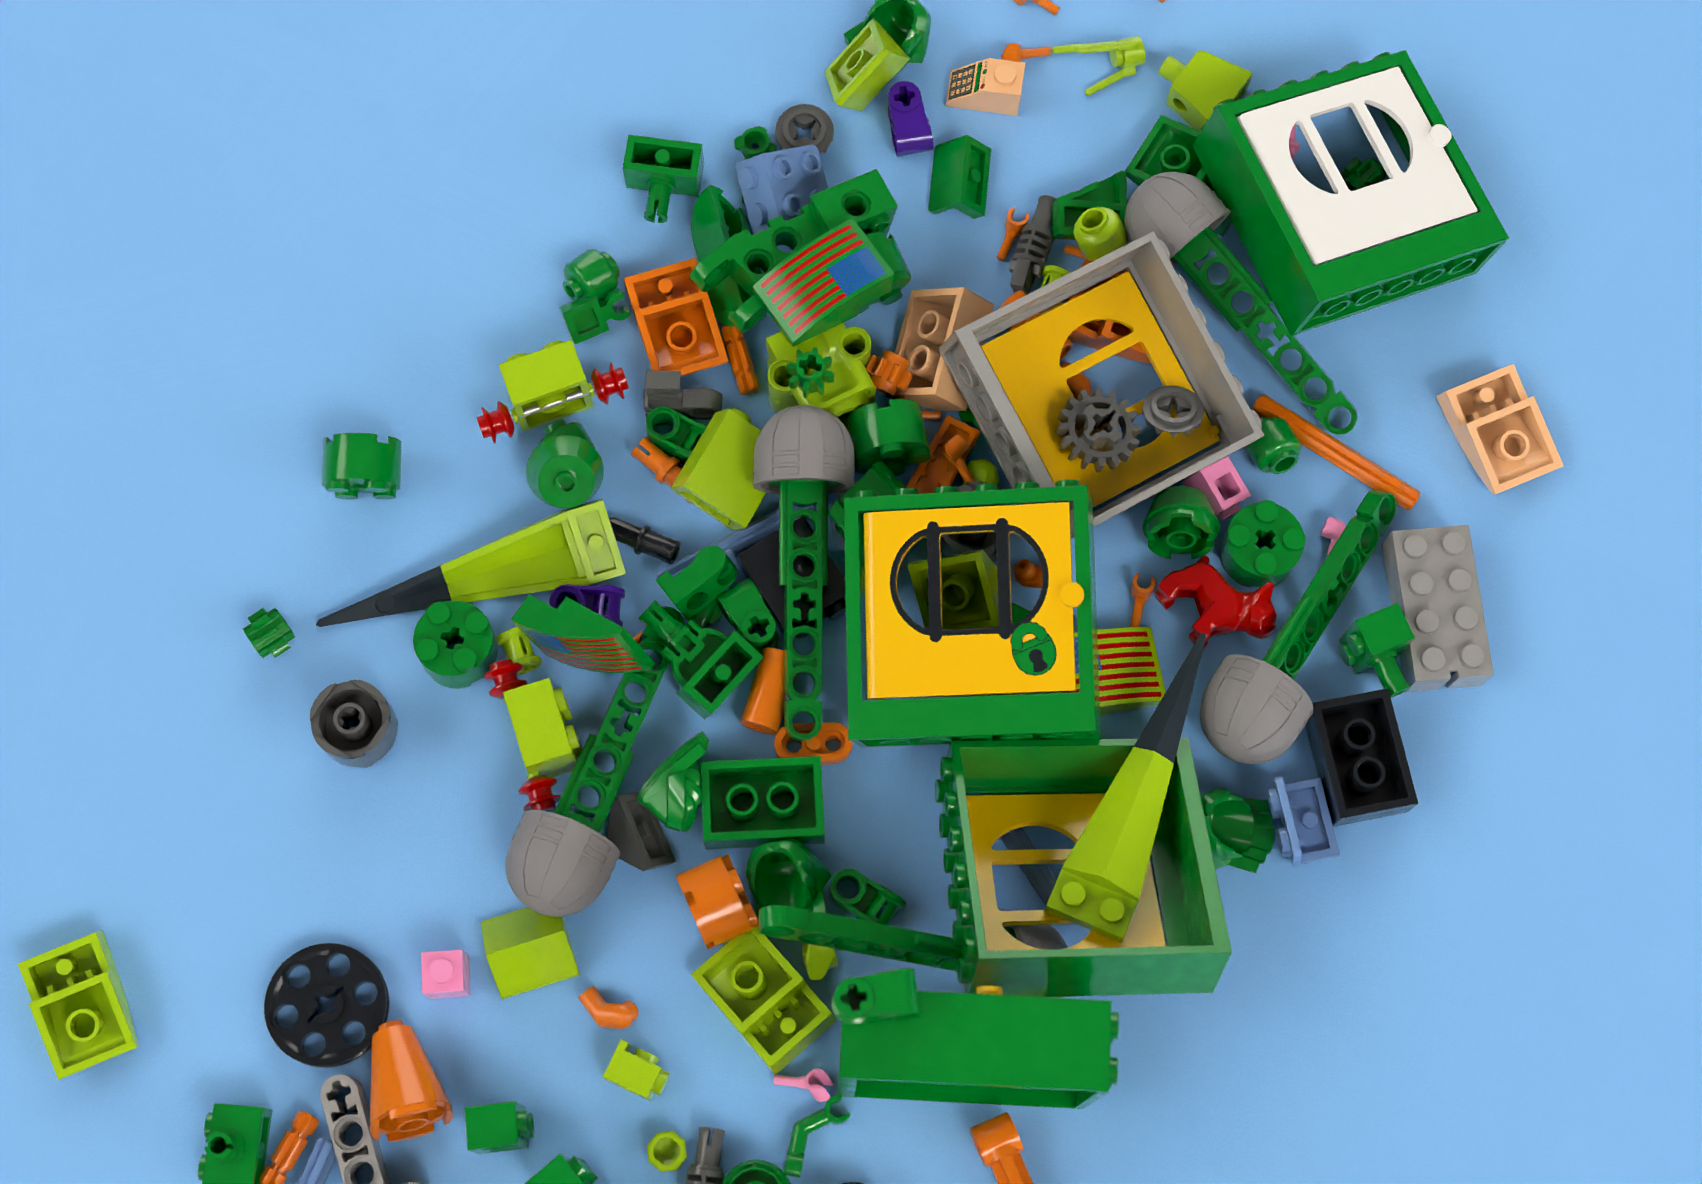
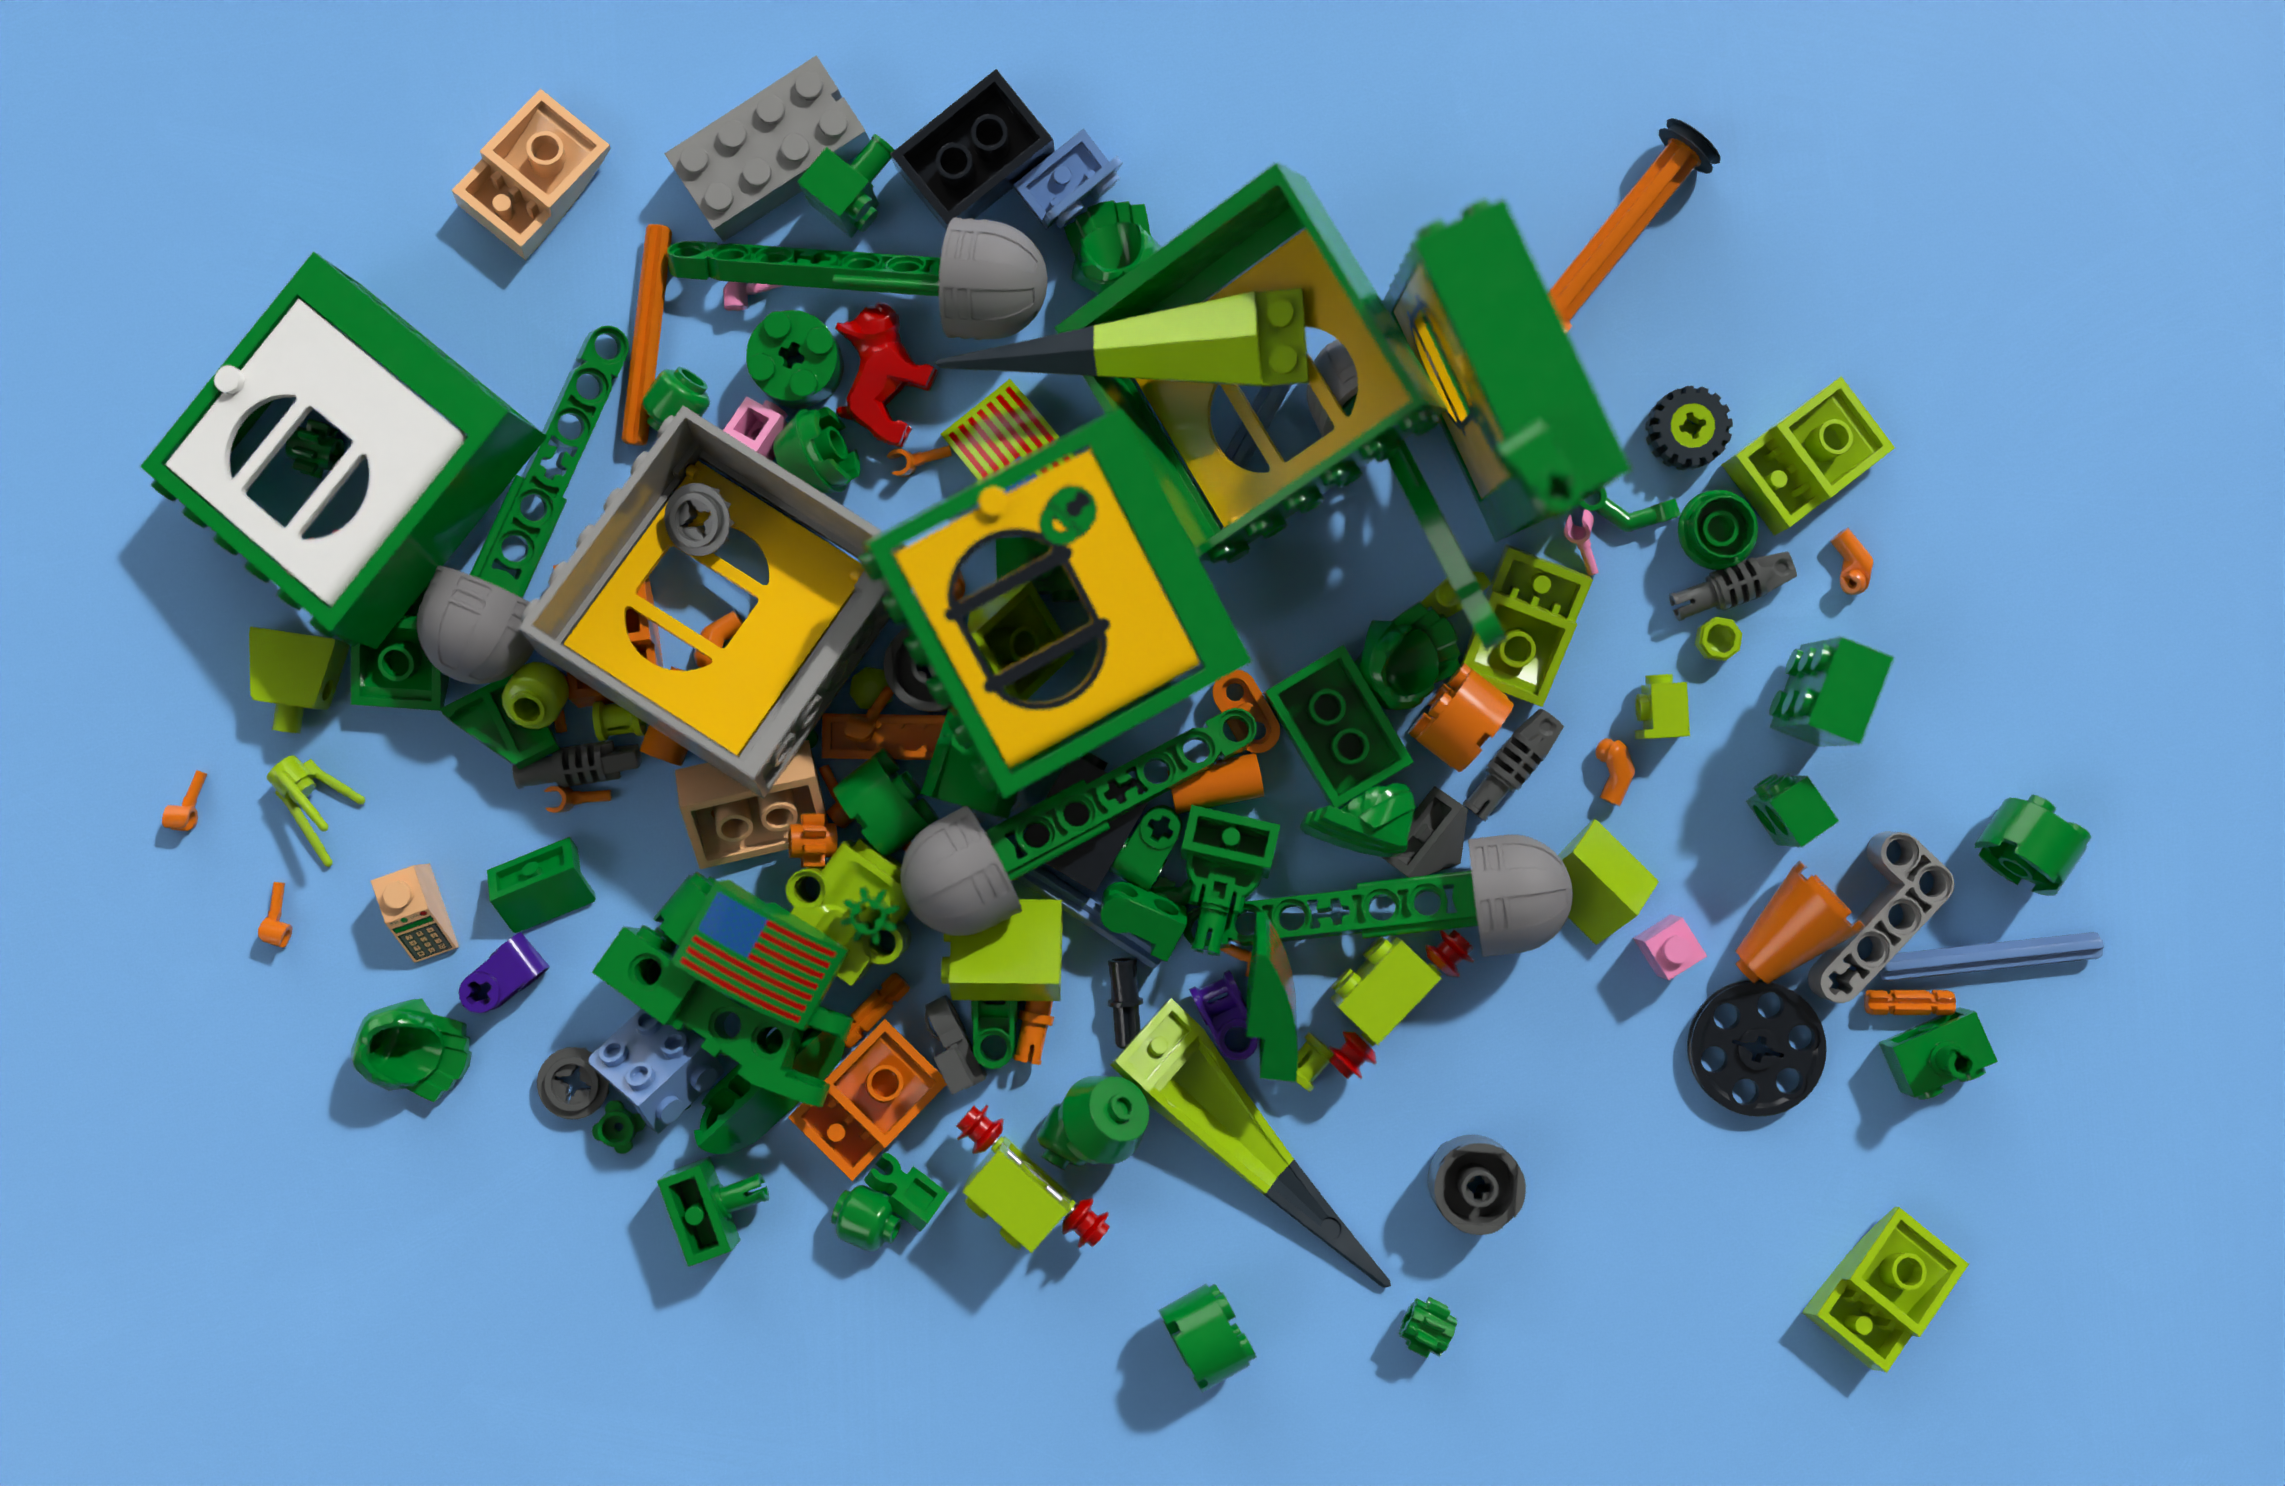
camera: 115 degrees left, 15 degrees up
green brick [413,601,498,689] -> none
lime slope [824,18,910,112] -> none
green piece [829,869,907,925] -> none
orange hand [1001,43,1051,62] -> none
dark grey gear [1055,388,1141,472] -> none
none -> dark grey hinge [1463,708,1564,822]

